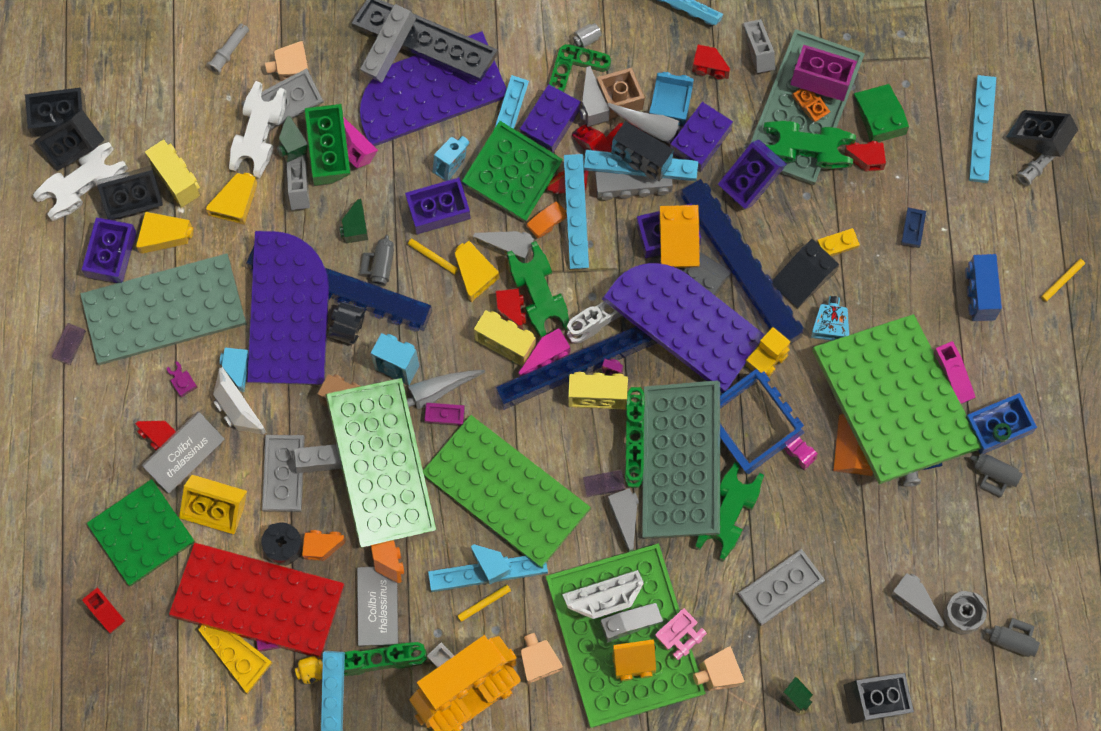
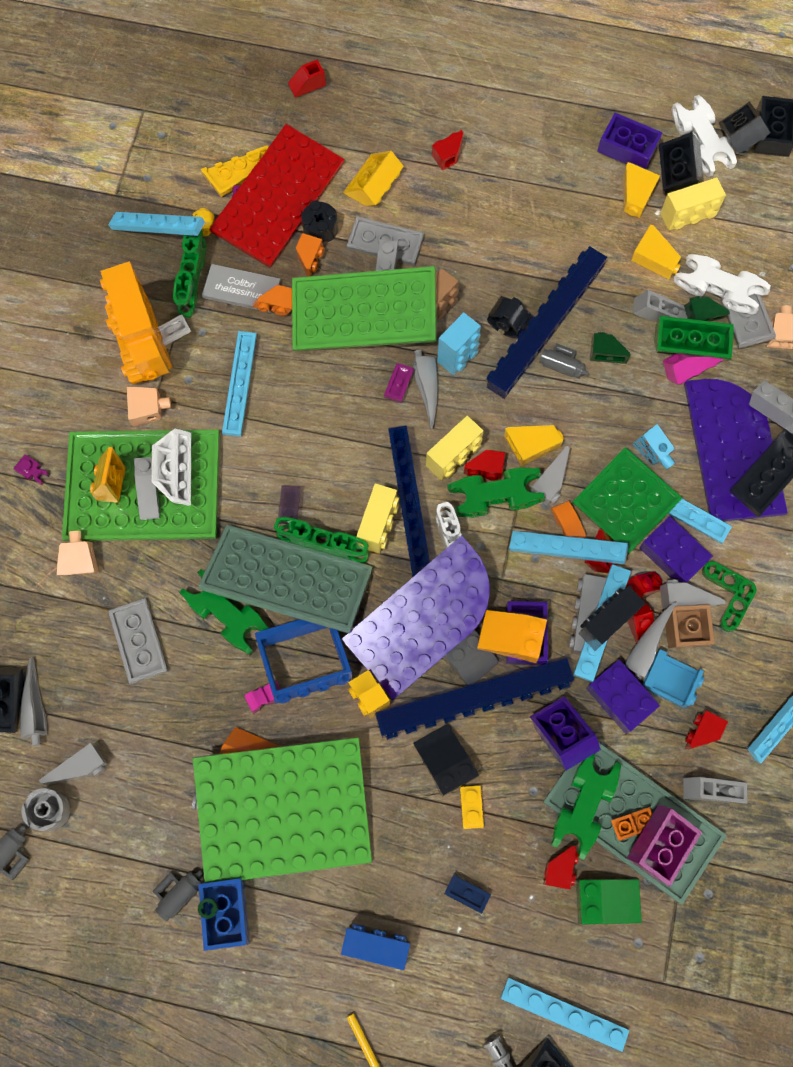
camera: 105 degrees right, 0 degrees up
clear purple plate [52,323,86,365] -> none
sand green plate [80,253,247,365] -> none
green plate [87,479,195,587] -> none
light grey tile [141,411,225,493] -> none
magenta plate [167,362,198,398] -> none
white wedge [213,367,267,435] -> none
medium azure slope [220,348,249,392] -> none
dark purple plate [247,231,329,385] -> none
dark purple brick [405,177,471,234] -> none
yellow bar [408,238,458,275] -> none
bright green plate [423,415,591,568] -> none
yellow bar [457,585,511,622] -> none
medium azure slope [471,544,512,585] -> none
dark pink slope [519,328,571,380] -> none
light grey brick [573,23,602,48] -> none
magenta plate [602,359,623,376] -> none
light grey slope [608,488,639,552] -> none
bright pink plate [655,608,707,660] -> none
dark green slope [780,677,813,713] -> none
medium azure torso [811,296,849,341] -> none
dark pink slope [934,341,976,404] -> none
none -> light grey piece [20,657,47,746]

